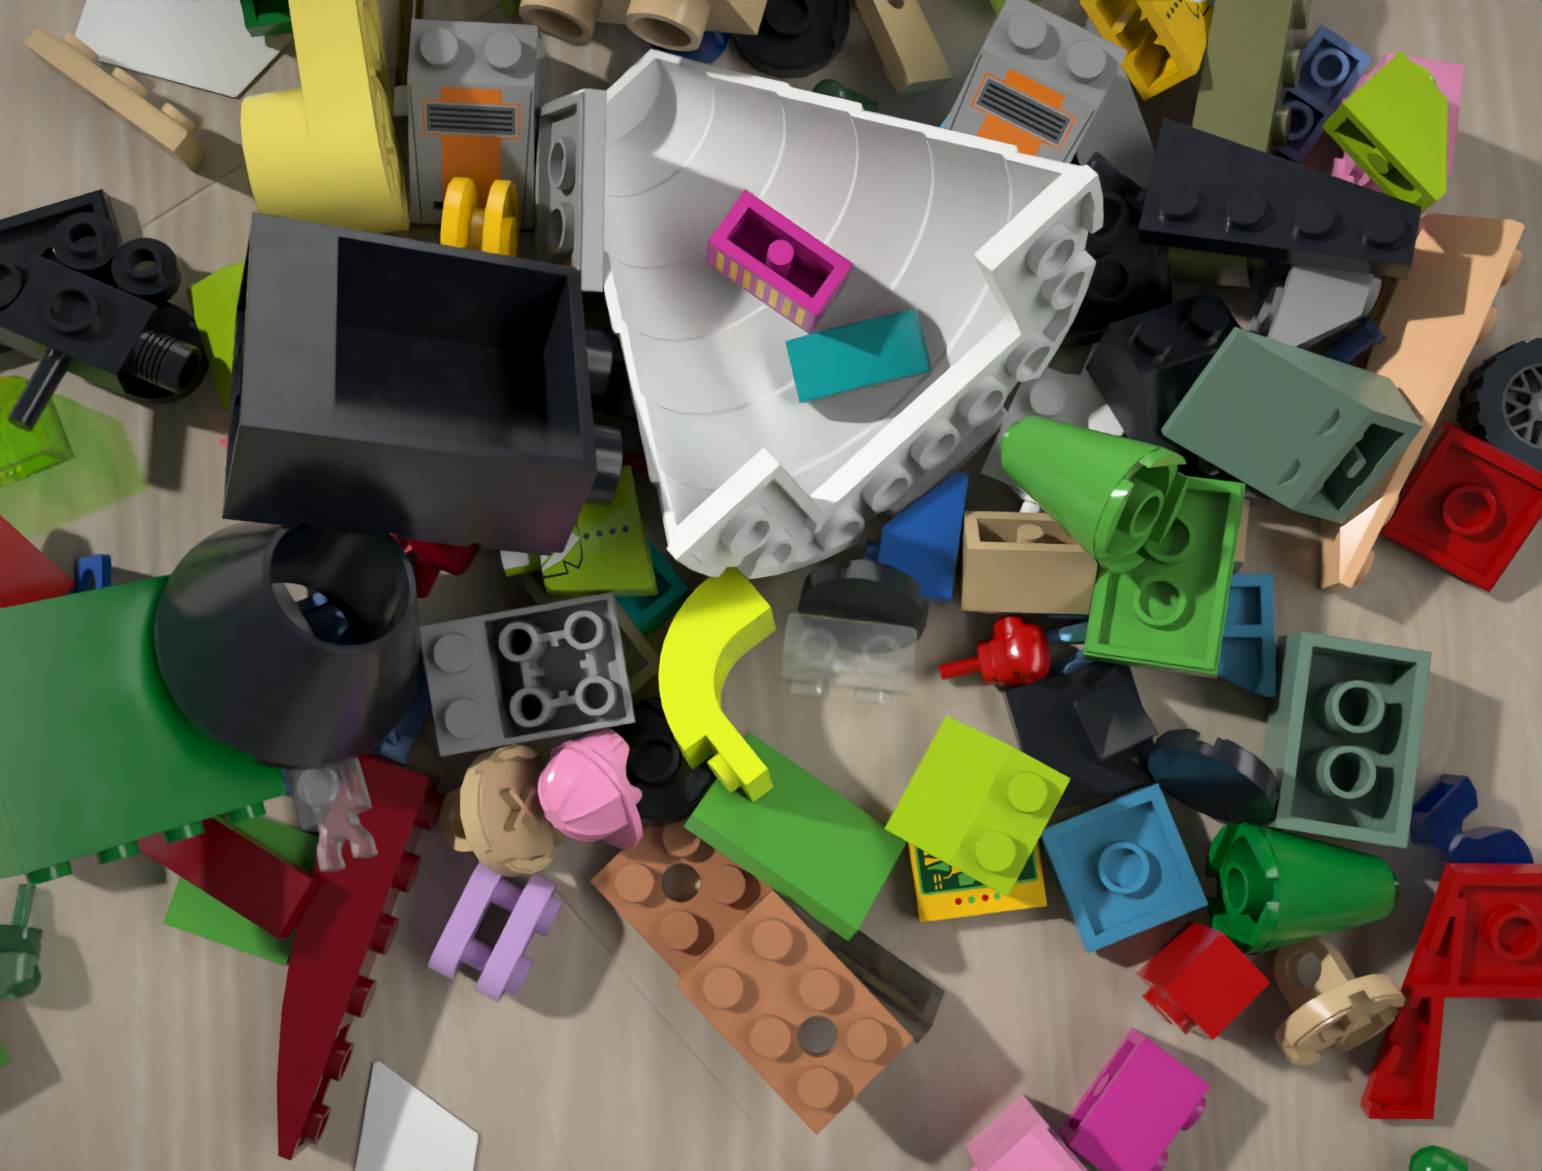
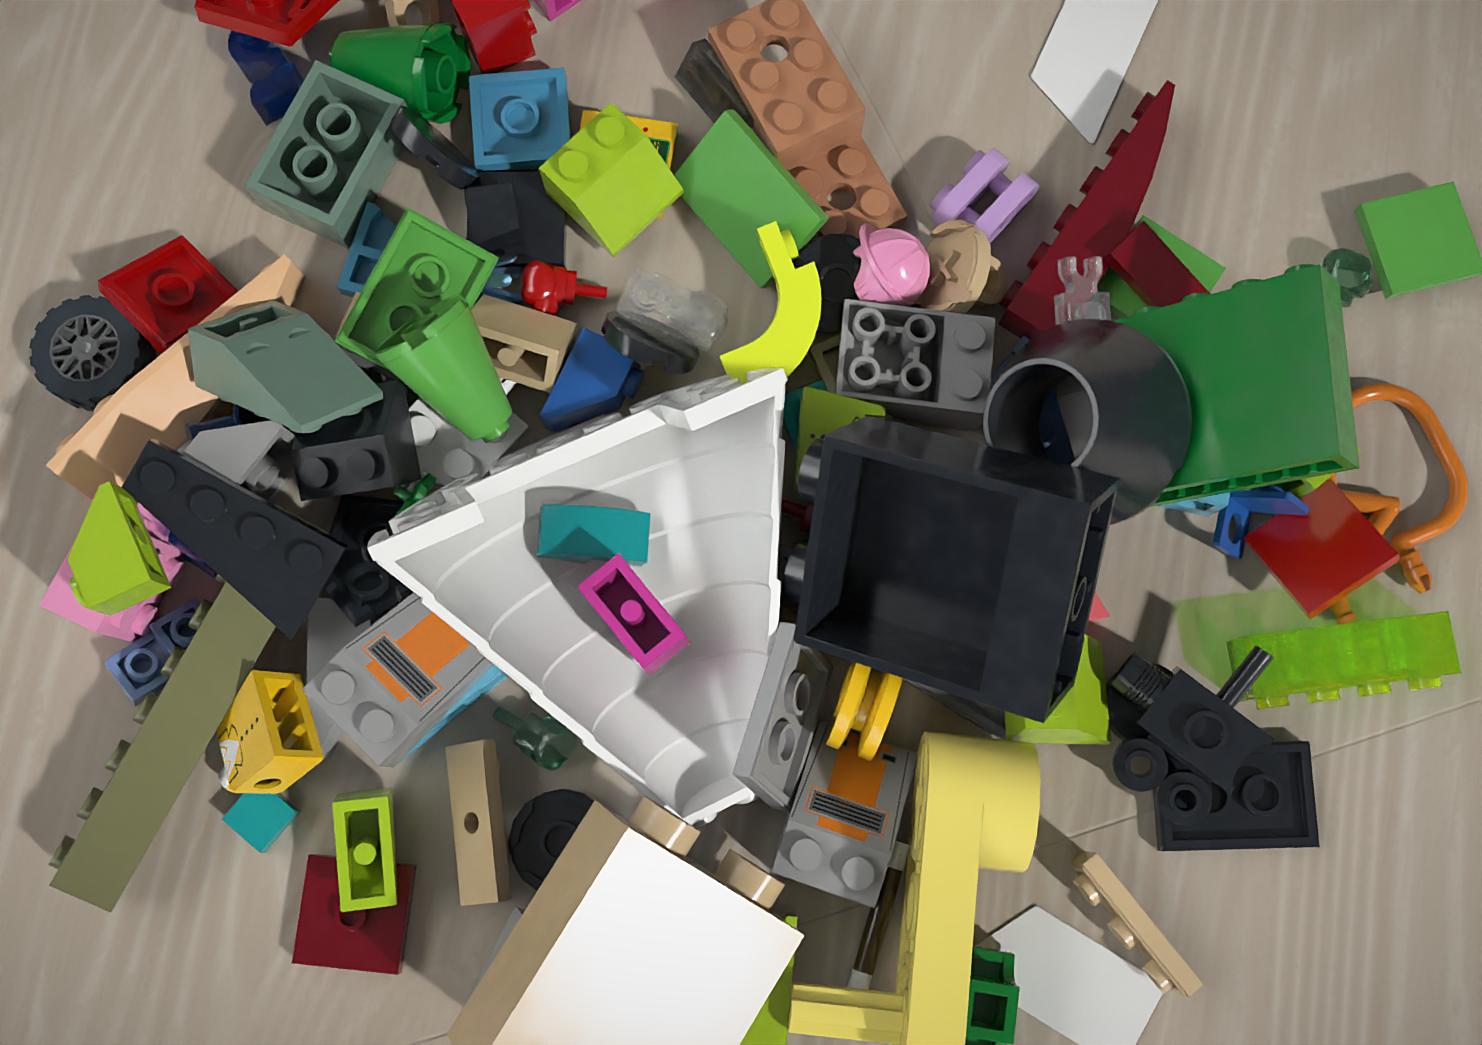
camera: 160 degrees left, 5 degrees down
none -> green plant [394,473,437,516]

